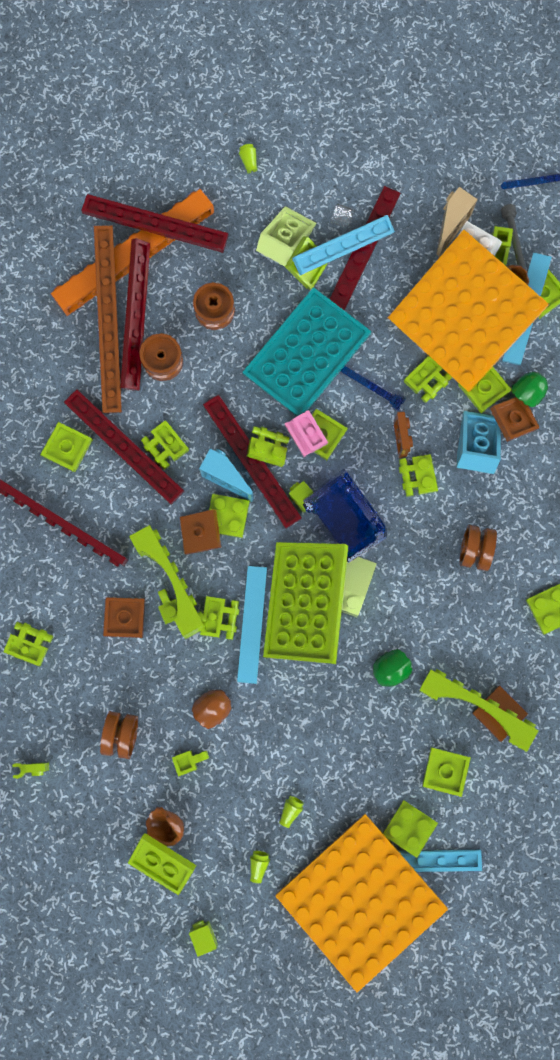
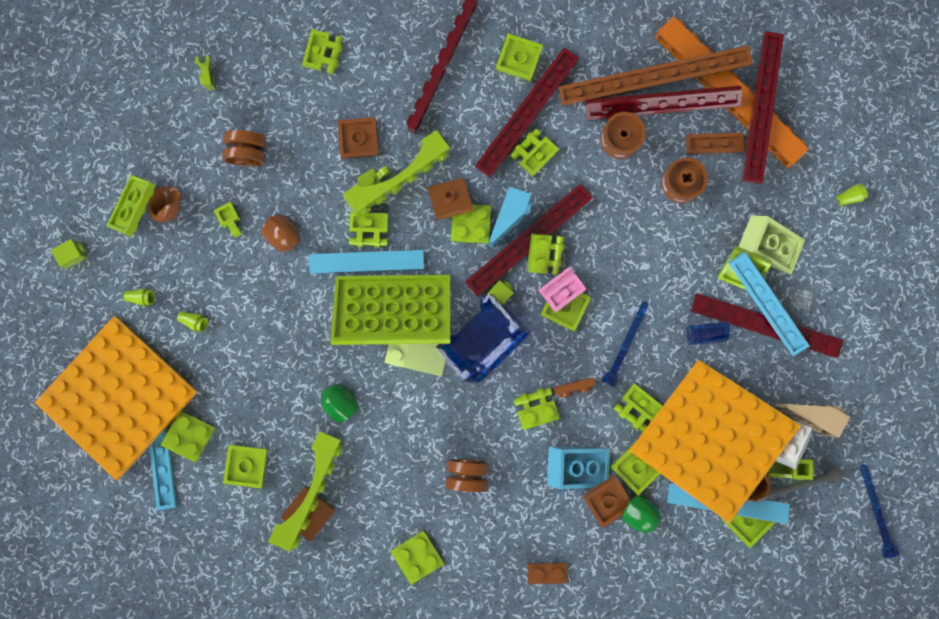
camera: 80 degrees right, 5 degrees up
teal plate [242,287,371,416] -> none
none -> dark orange plate [685,132,744,155]
none -> clear blue brick [686,322,730,346]

